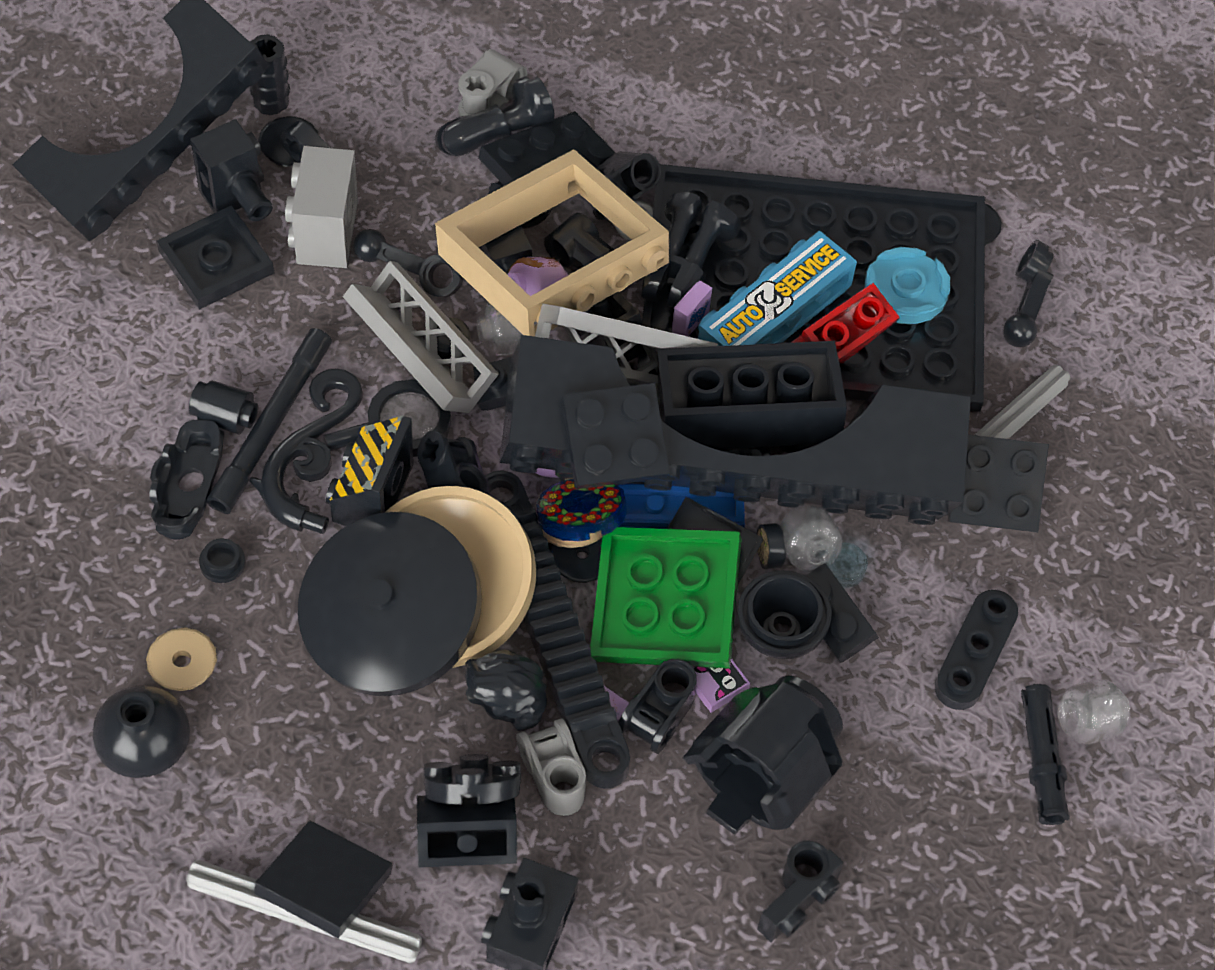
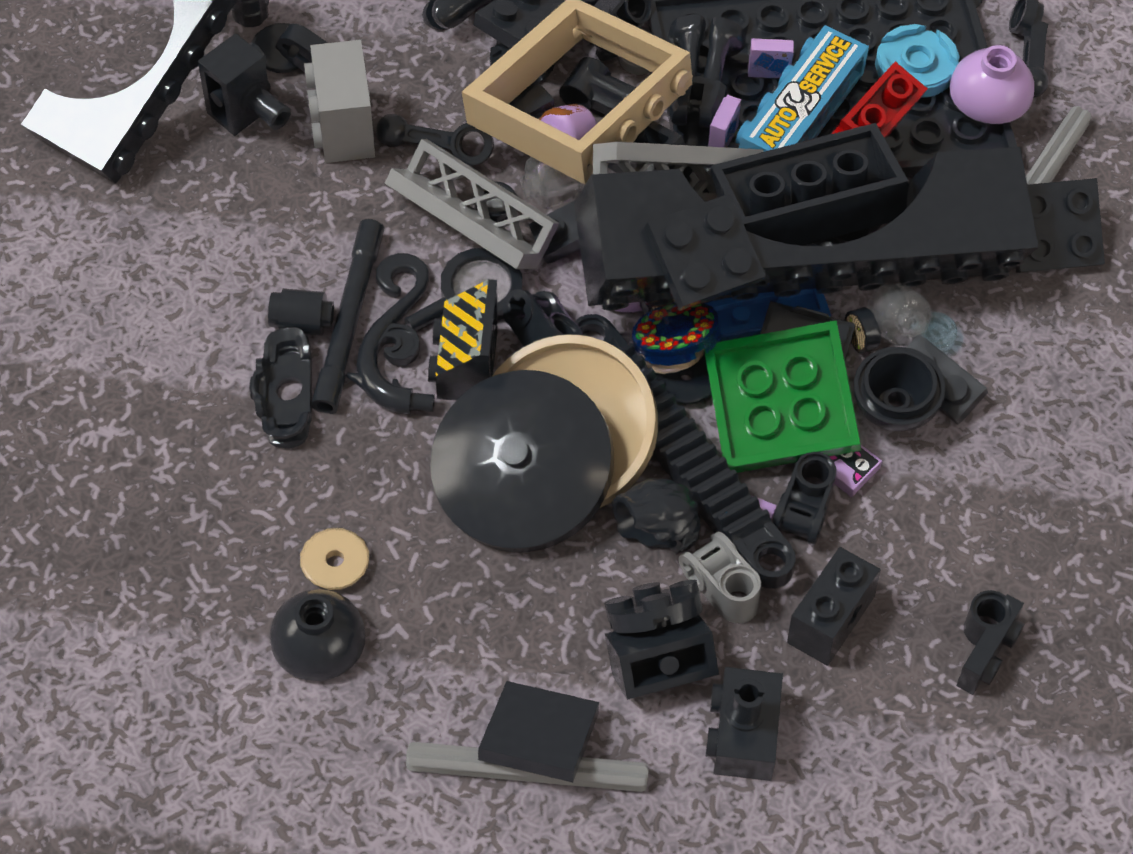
camera: 10 degrees left, 0 degrees up
black plate [157,205,274,310] -> none
black plate [199,538,246,583] -> none
black piece [682,675,843,835] -> none
black plate [935,590,1018,710] -> none
none -> lavender tile [748,38,793,78]
none -> black brick [787,546,881,666]
none -> lavender piece [950,45,1034,124]

